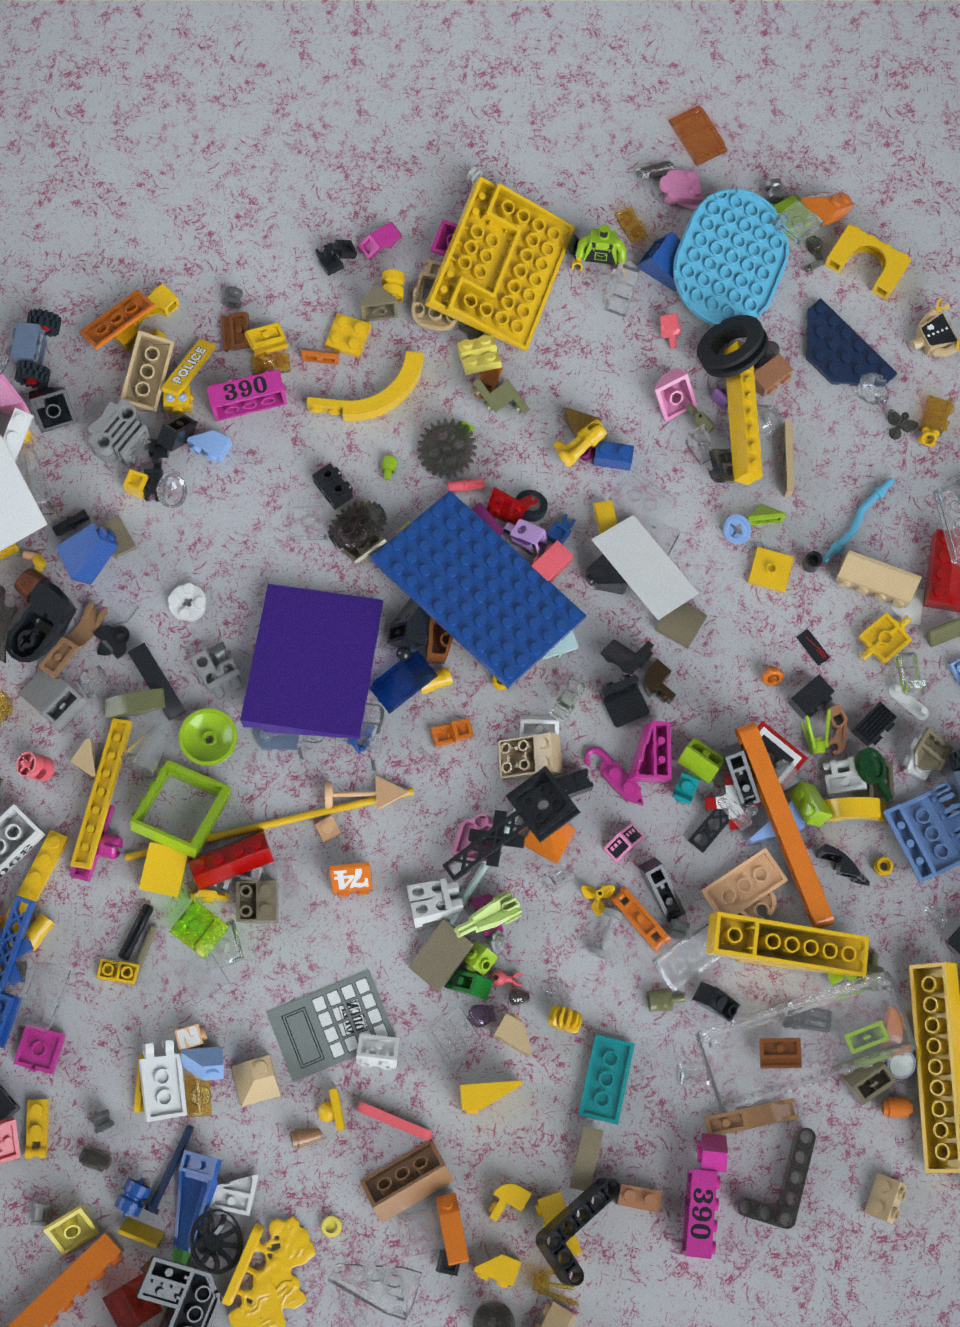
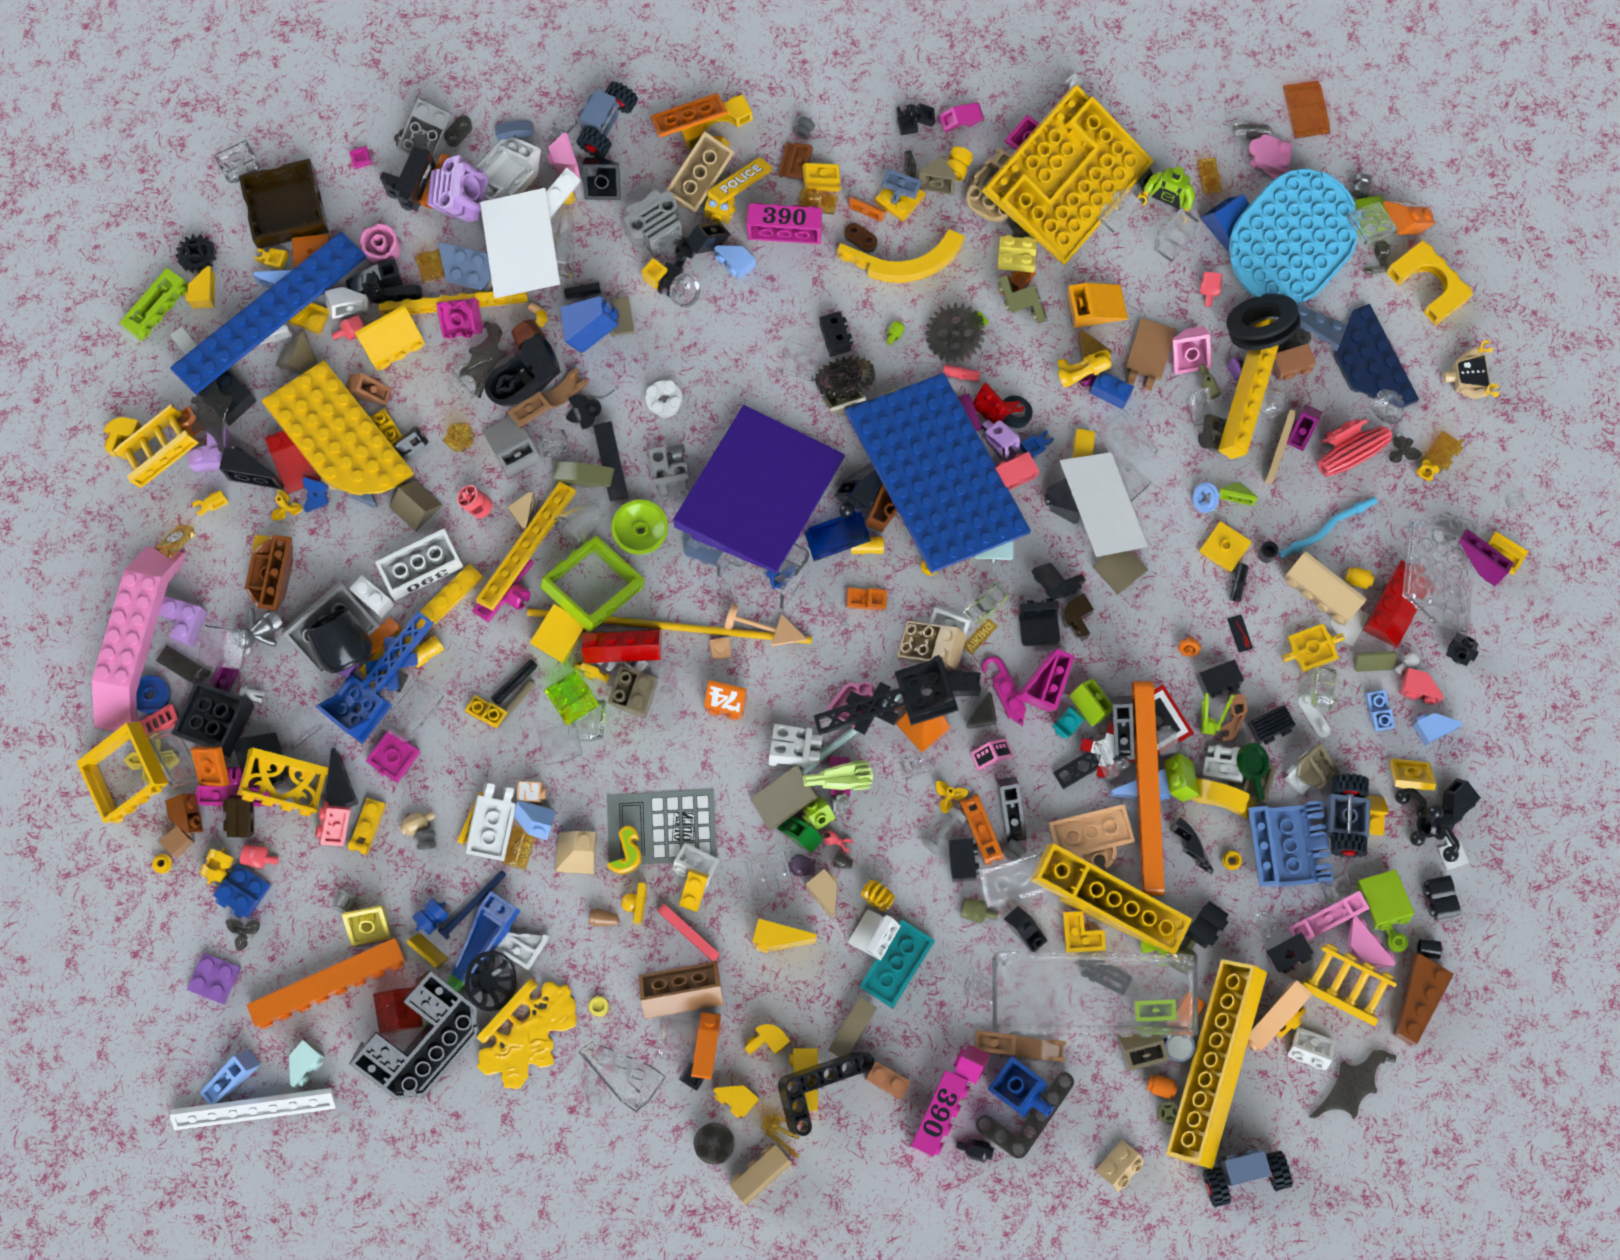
camera: 25 degrees right, 0 degrees up
clear smoke brick [79,1146,112,1172] -> none
dark orange plate [759,1038,802,1068] -> none
none -> tan plant [399,811,435,836]
none -> yellow animal [607,825,642,875]
none -> yellow plate [679,869,709,912]
none -> reddish brown plate [844,223,877,253]
none -> white bracket [848,909,900,961]
none -> sand blue plate [881,169,922,204]
none -> clear smoke tile [903,150,916,178]
none -> black brick [948,838,980,882]
none -> black plant [956,1139,994,1162]
none -> clear yellow sticker [964,618,998,655]
none -> clear smoke slope [966,692,997,729]
none -> blue brick [988,1057,1054,1118]
none -> yellow plate [1063,911,1106,953]
none -> light orange slope [1066,283,1128,328]
none -> clear brick [1097,188,1142,233]
none -> medium nougat tile [1125,318,1177,391]
none -> olive wheel [1157,1102,1179,1123]
none -> black brick [1185,901,1229,949]
none -> black axle [1229,563,1249,602]
none -> magenta slope [1287,404,1322,451]
none -> sand blue wing [1297,304,1347,351]
none -> coral plate [1317,418,1392,477]
none -> yellow brick [1345,567,1375,589]

